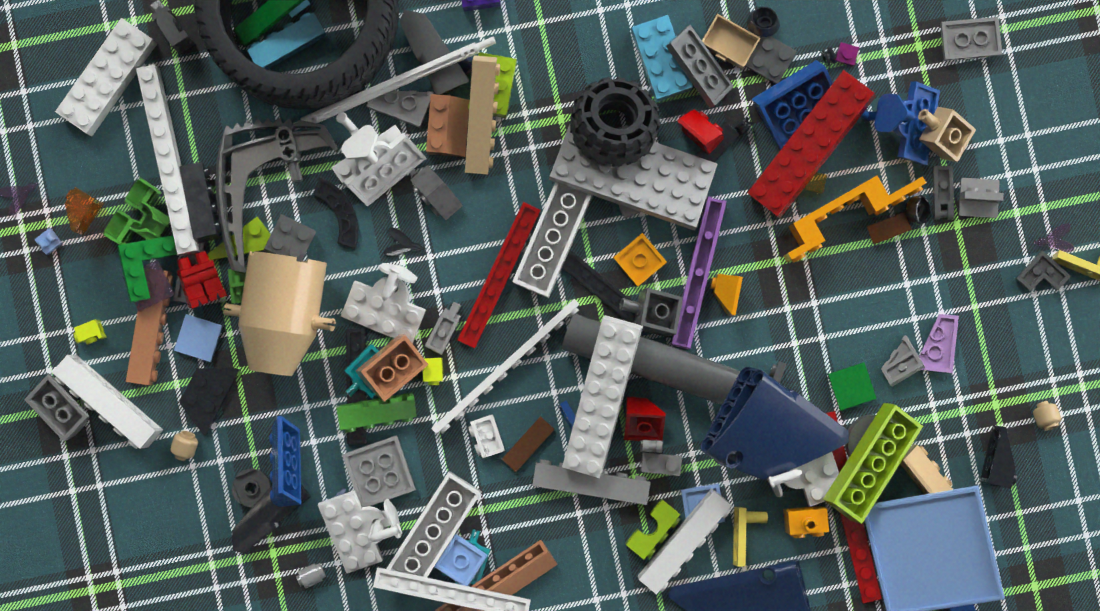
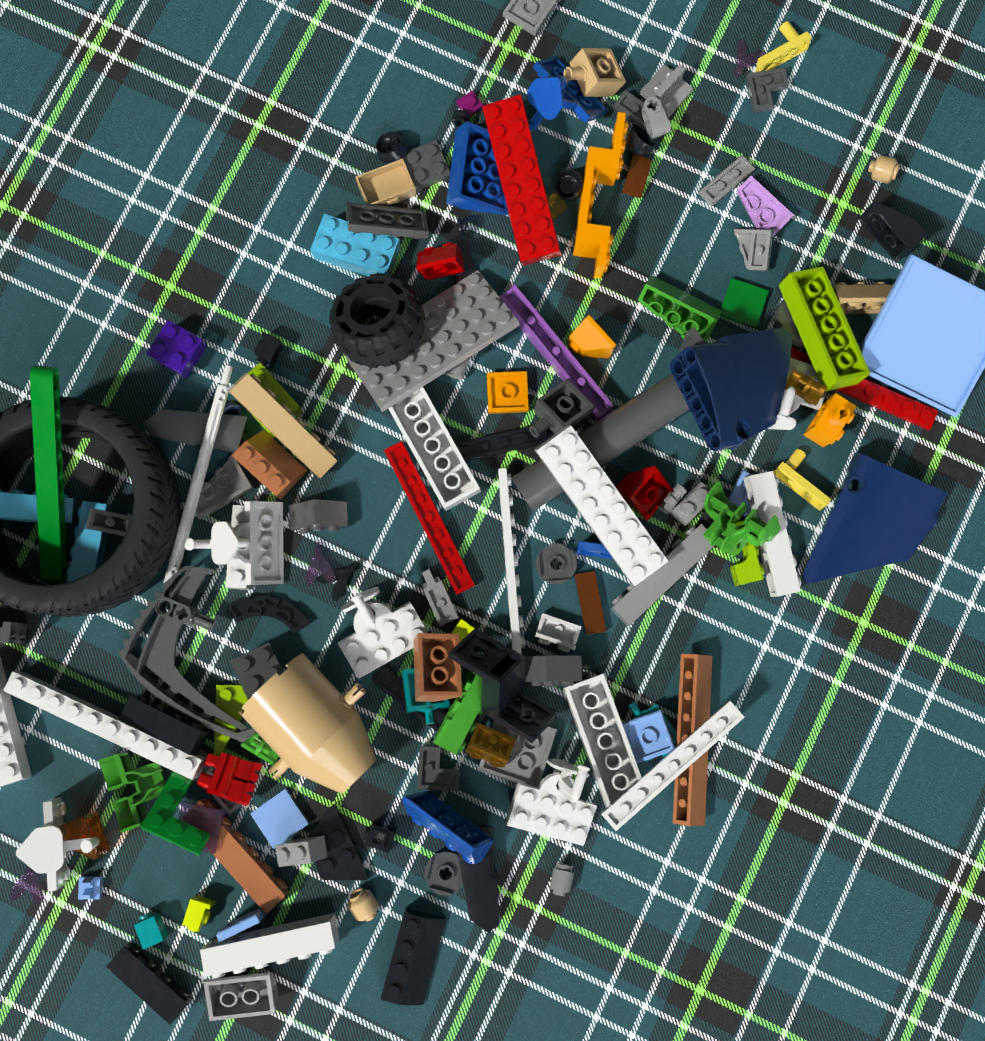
camera: 60 degrees left, 5 degrees down
none -> white plate [16,797,100,891]
none -> dark grey plate [86,508,132,536]
none -> black brick [106,942,193,1025]
none -> teal brick [134,911,169,950]
none -> light blue tile [216,908,267,942]
none -> black window [254,331,284,366]
none -> light grey brick [275,835,328,867]
none -> clear purple piece [305,542,335,586]
none -> black window [363,822,397,854]
none -> black slope [380,908,446,1005]
none -> dark grey plate [417,746,460,791]
none -> black bracket [449,628,557,743]
none -> pearl gold bracket [466,723,516,768]
none -> dark grey brick [524,656,591,686]
none -> dark grey plate [536,543,577,585]
none -> black hair [554,168,584,200]
none -> bright green wedge [638,275,722,342]
none -> light grey piece [641,97,671,139]
none -> light grey tile [698,154,756,208]
none -> bright green piece [703,481,781,556]
none -> pearl gold hips [785,369,827,406]

